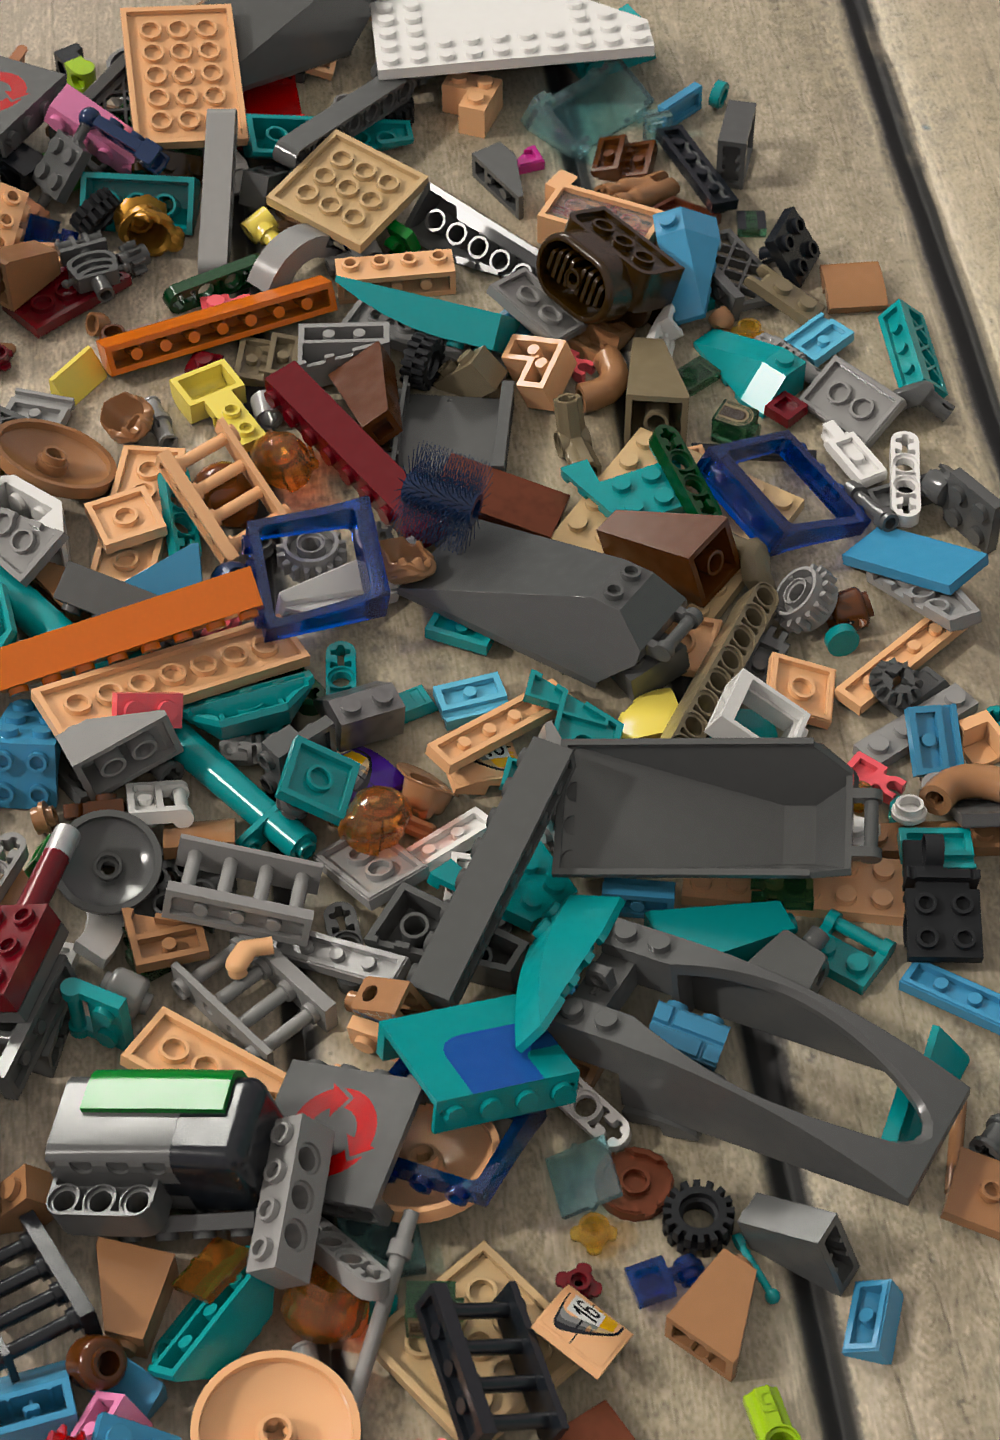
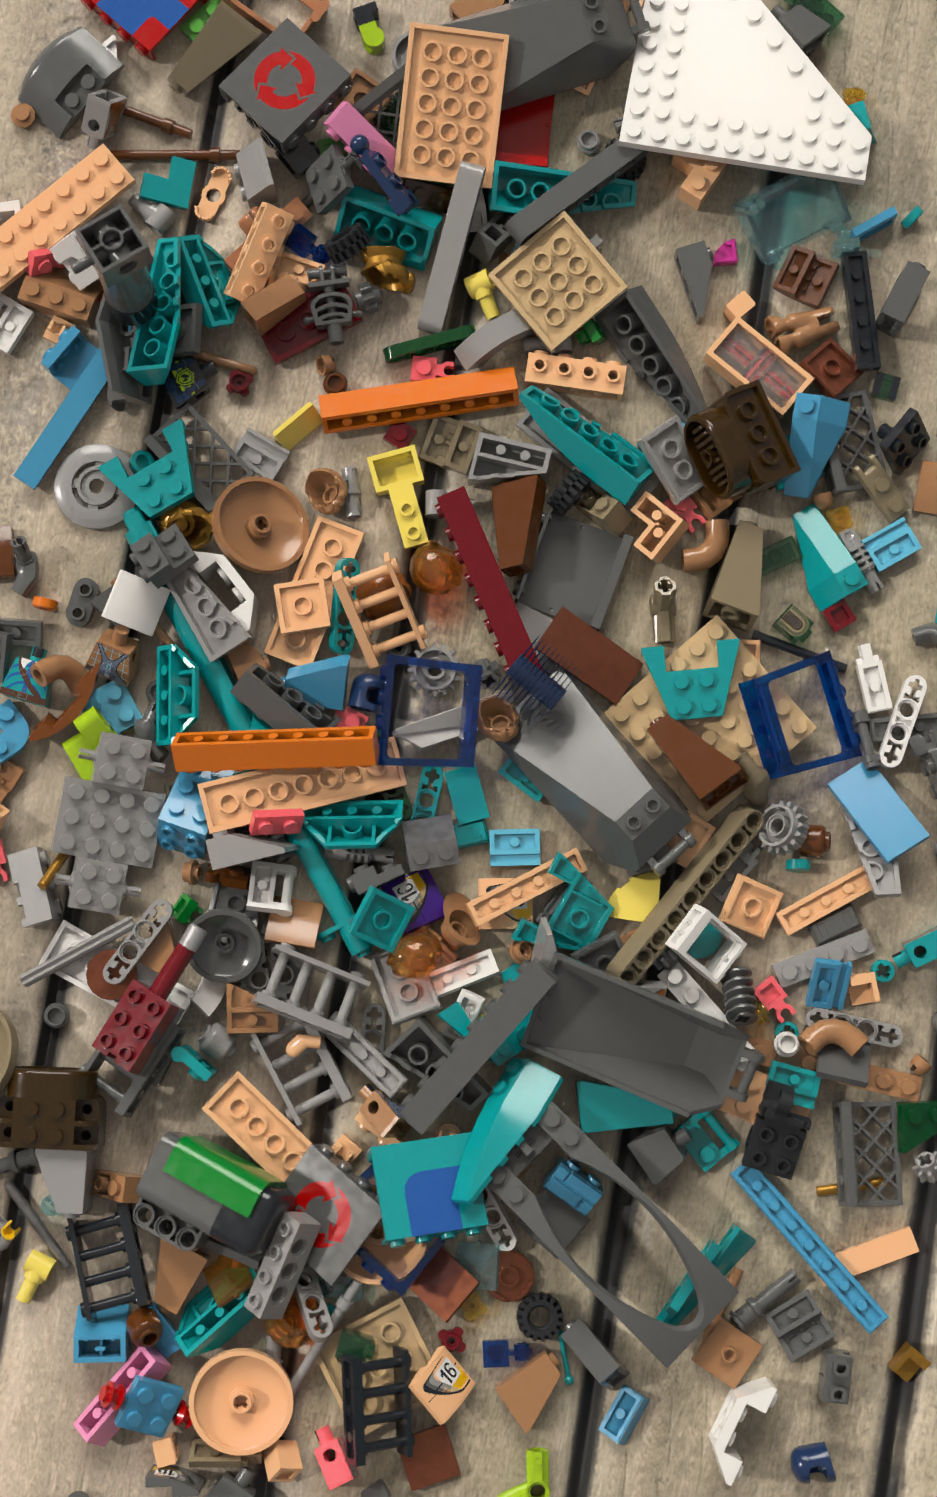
camera: 15 degrees right, 35 degrees up
white slope [646,303,684,357] -> none
dark green beam [649,424,722,515] -> none
light grey tile [798,354,907,449] -> none
dark grey gear [869,657,924,708] -> none
none -> copper tile [409,1248,481,1323]
none -> teal piece [444,764,490,825]

